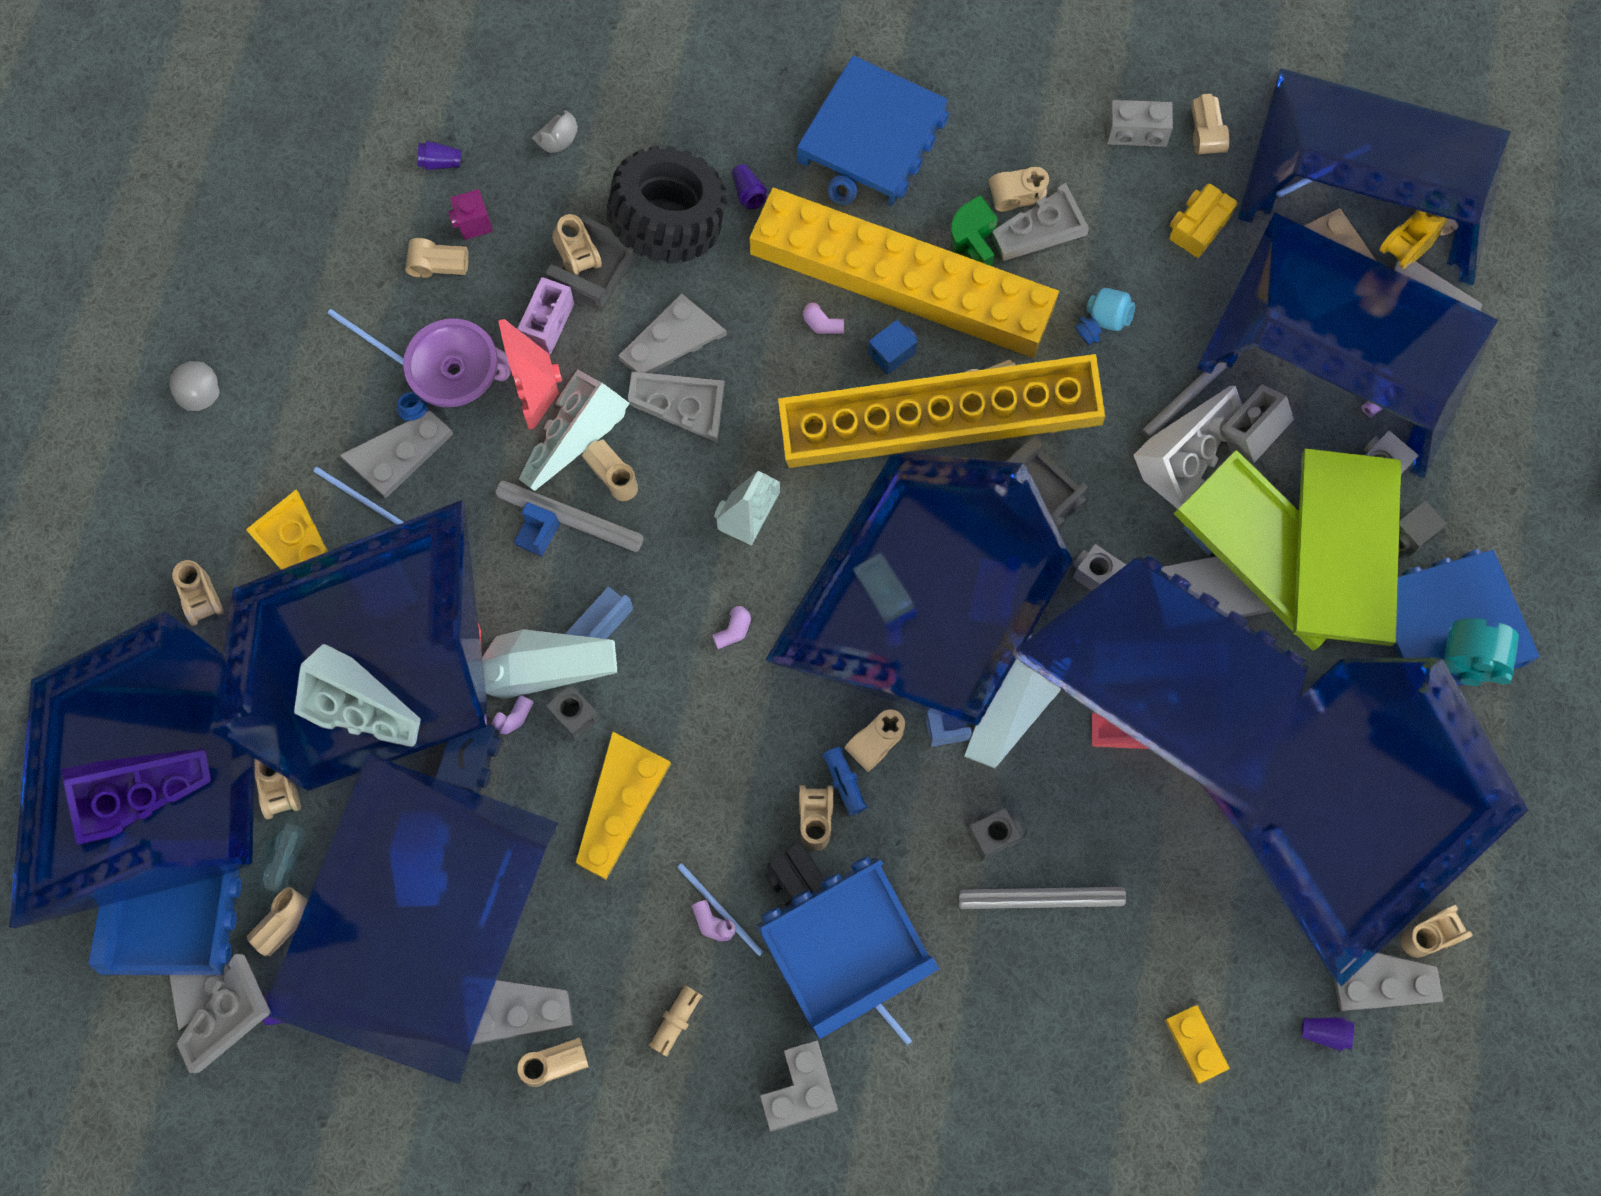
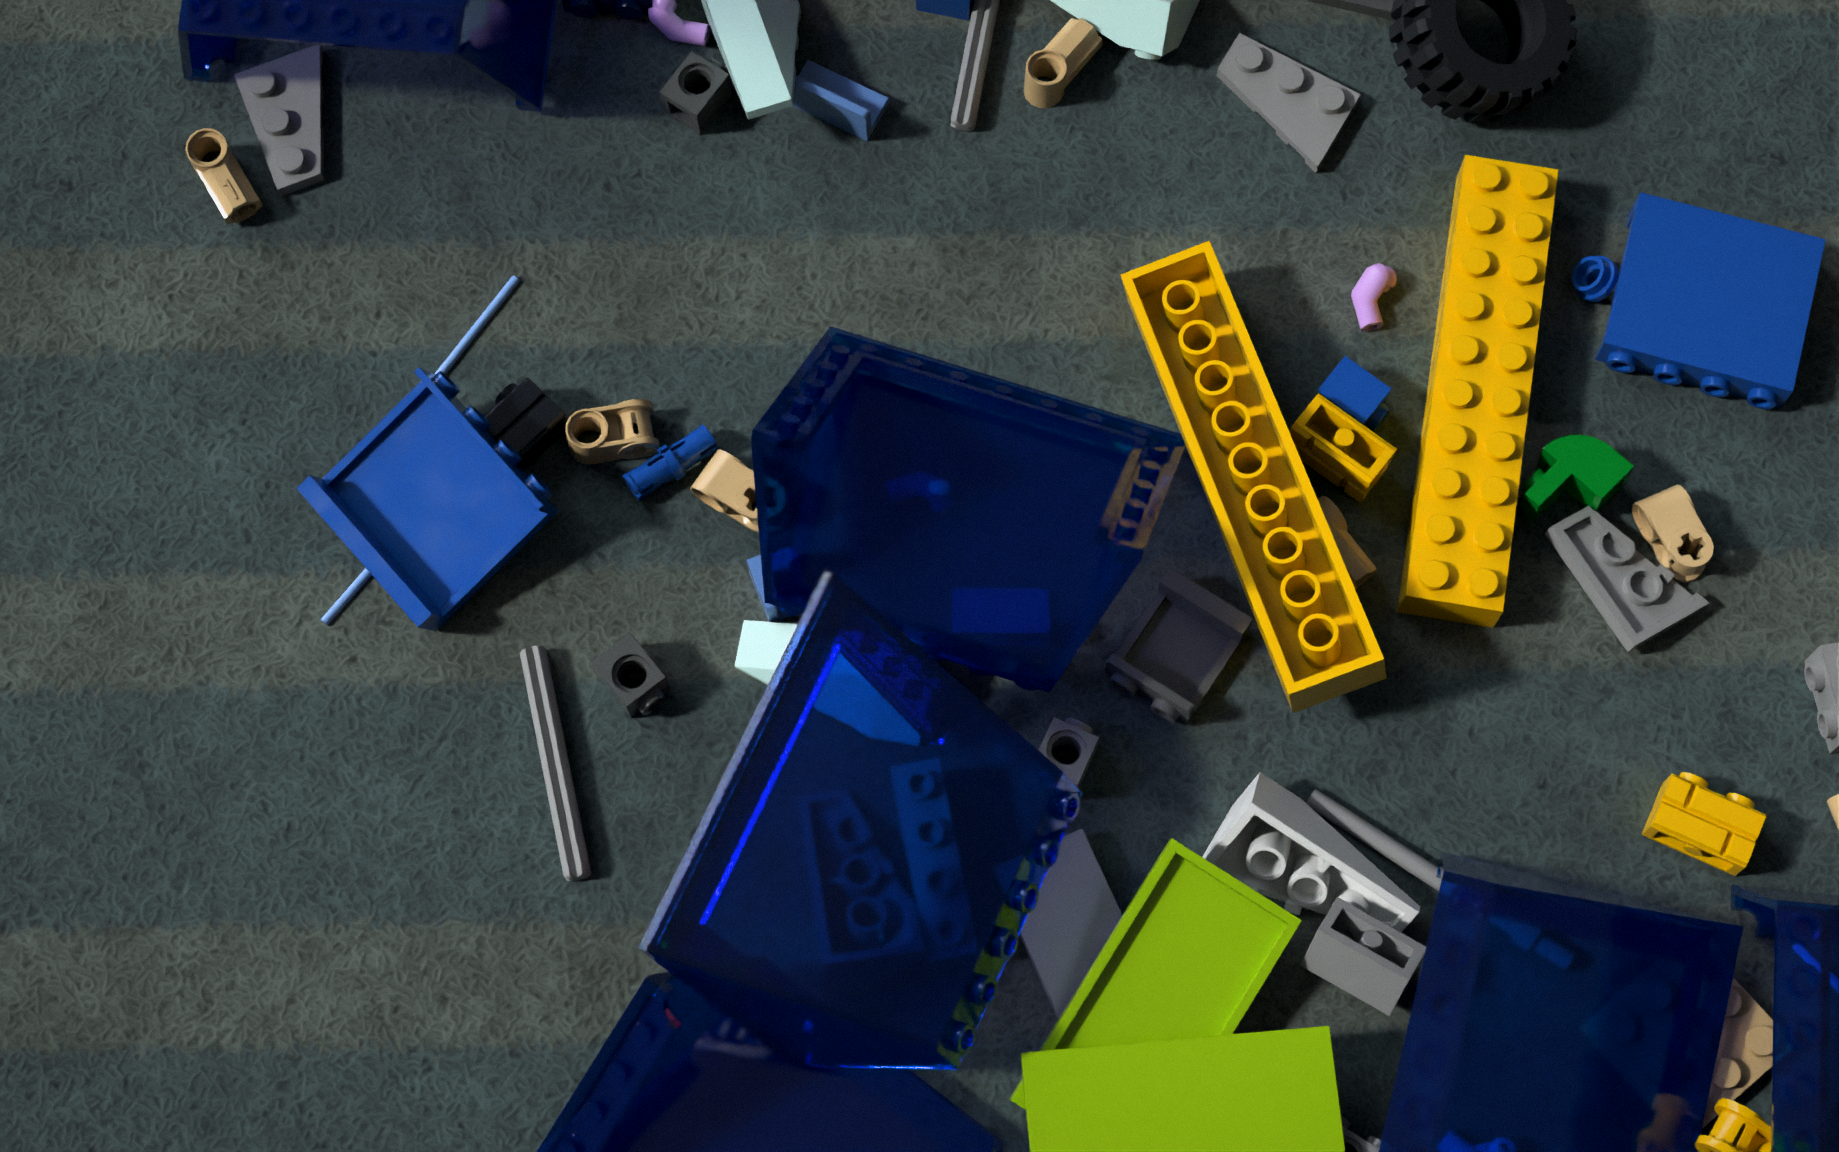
camera: 80 degrees right, 0 degrees up
yellow wing [576,732,671,880] -> none
light grey wing [628,372,725,442] -> none
tan pin [648,985,703,1057] -> none
lavender arm [692,900,736,942] -> none
lavender arm [712,606,751,649] -> none
light aqua wedge [714,471,780,546] -> none
dark purple cone [732,164,767,210] -> none
light grey brick [760,1040,838,1132] -> none
clear light blue plate [853,553,914,624] -> none
blue plate [1074,316,1102,346] -> none
medium azure head [1087,288,1135,331] -> none
yellow plate [1165,1005,1230,1084] -> none
none -> yellow brick [1289,393,1397,503]

